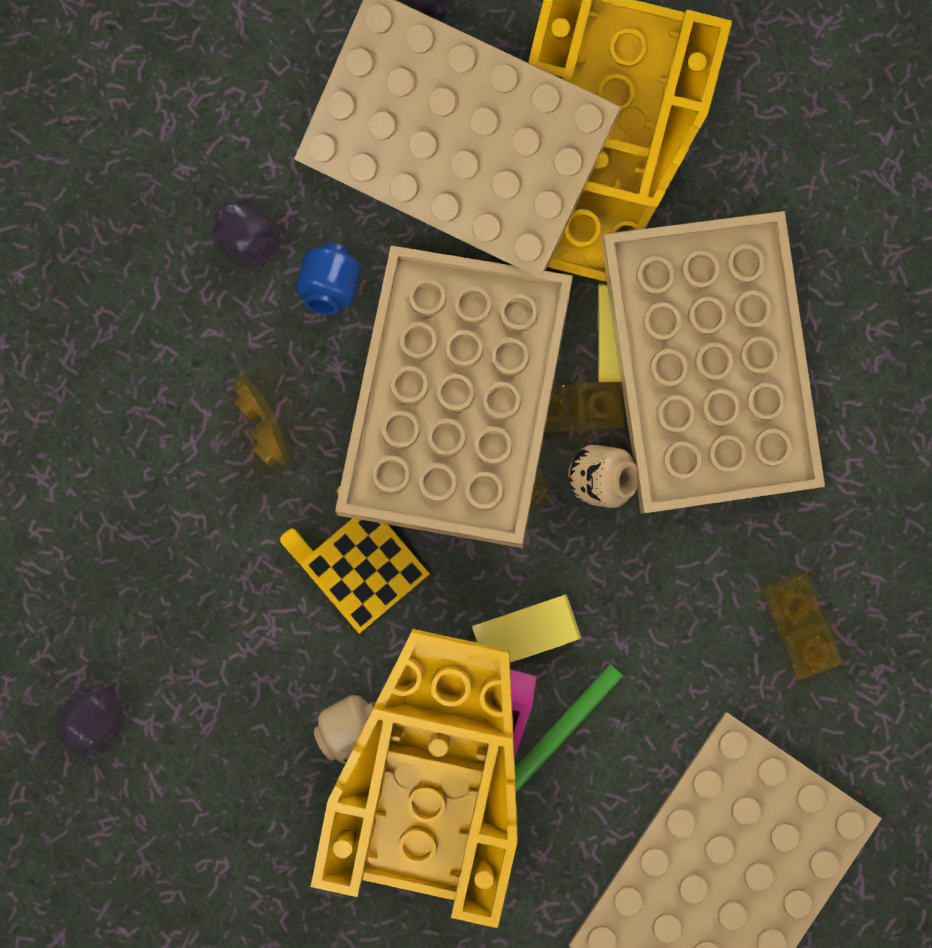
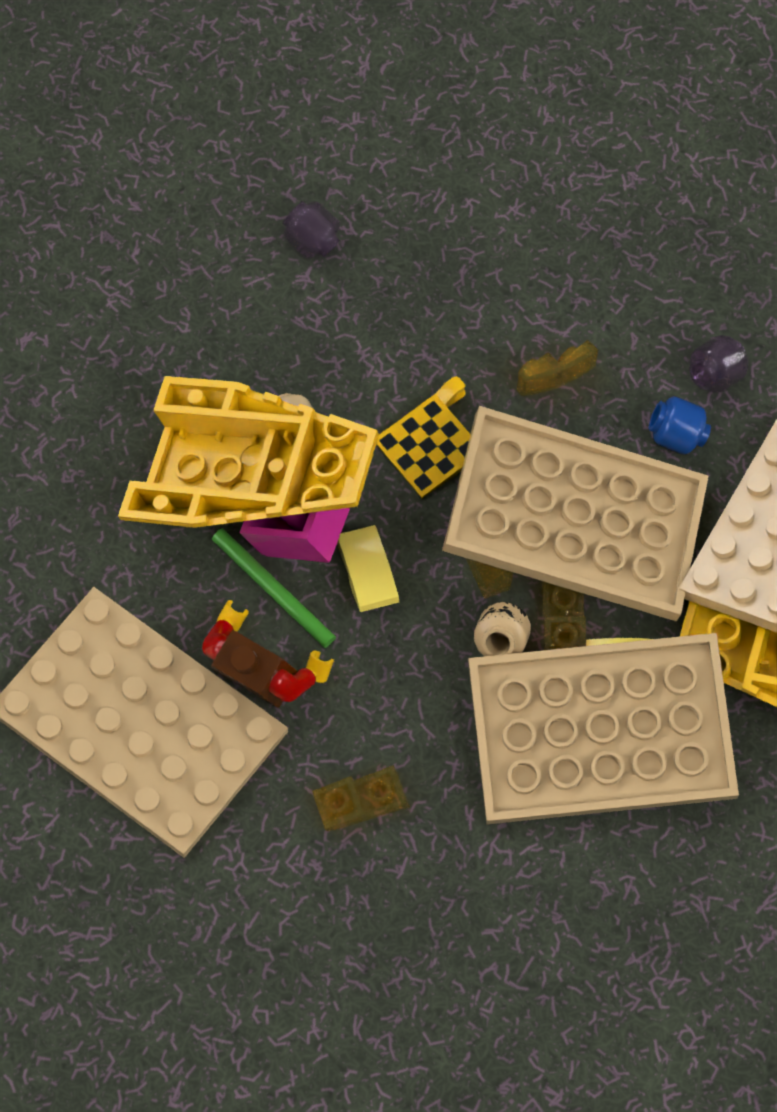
camera: 90 degrees right, 20 degrees down
none -> torso [202,600,334,708]

